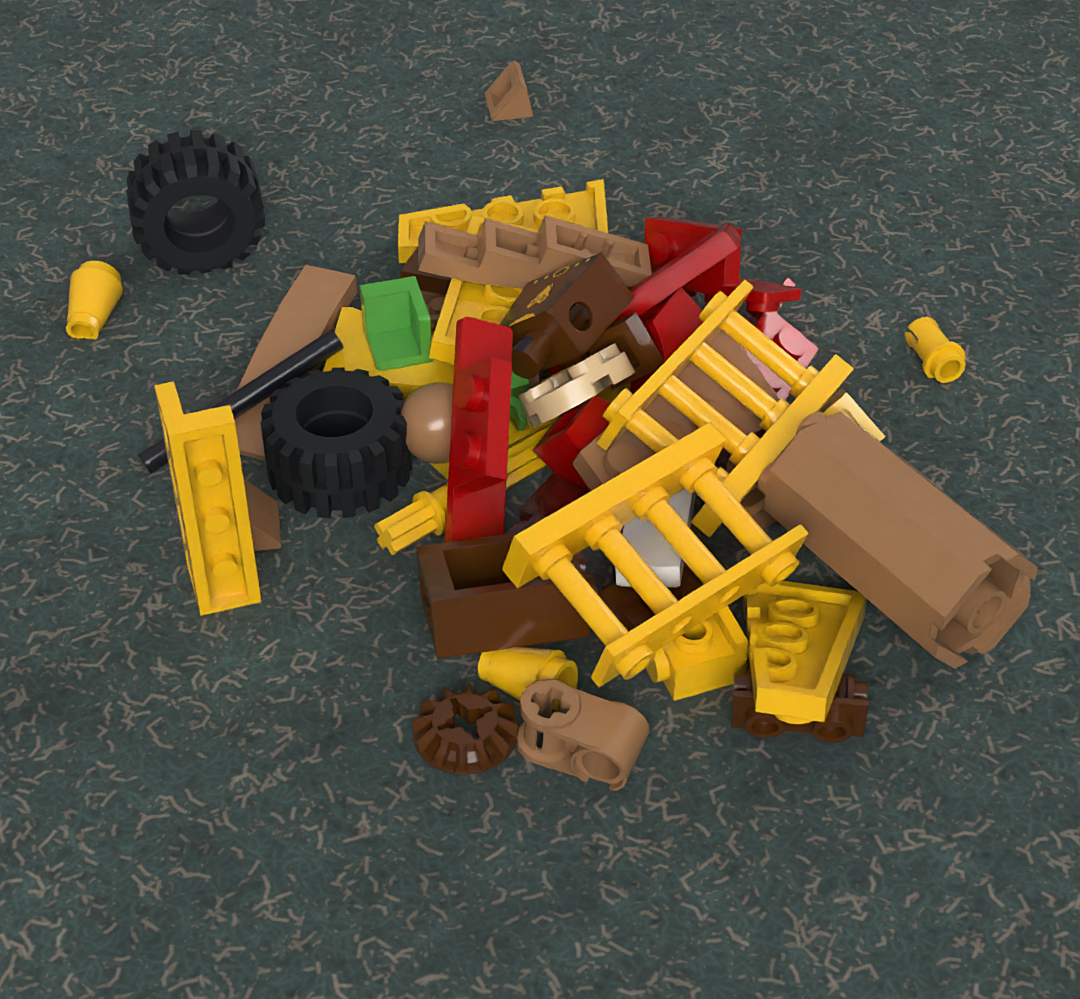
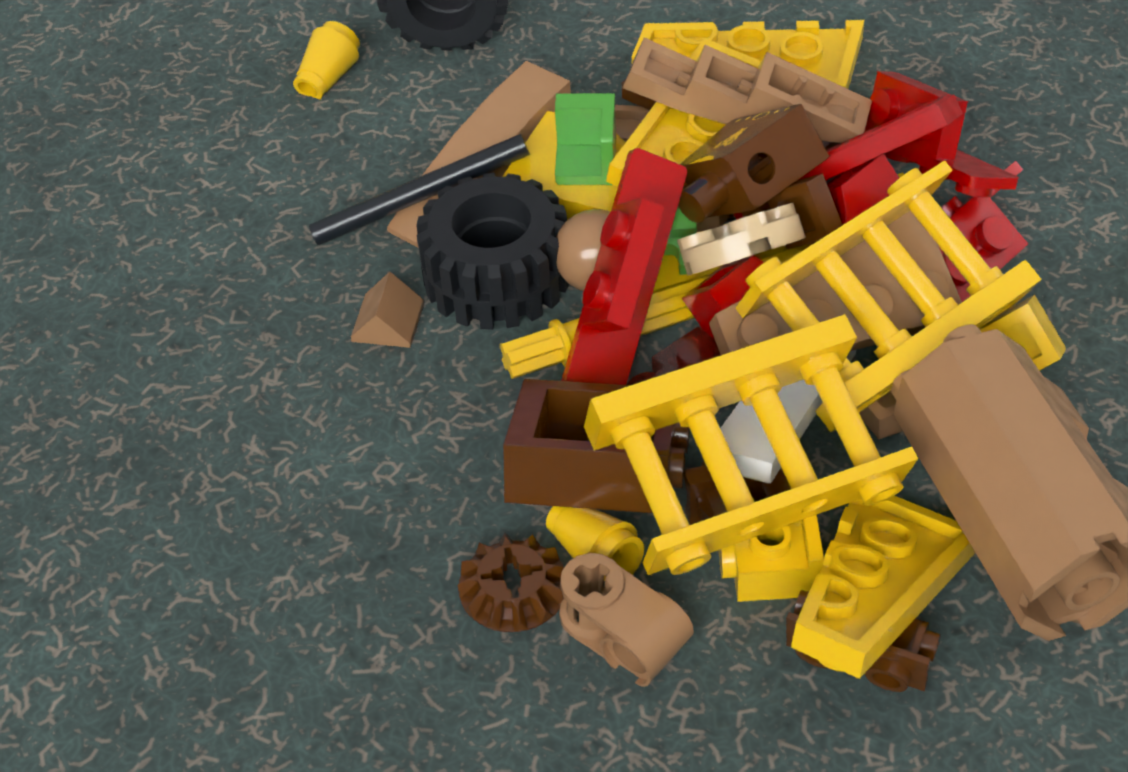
camera: 20 degrees right, 5 degrees up
yellow fence [154,381,262,616] -> none

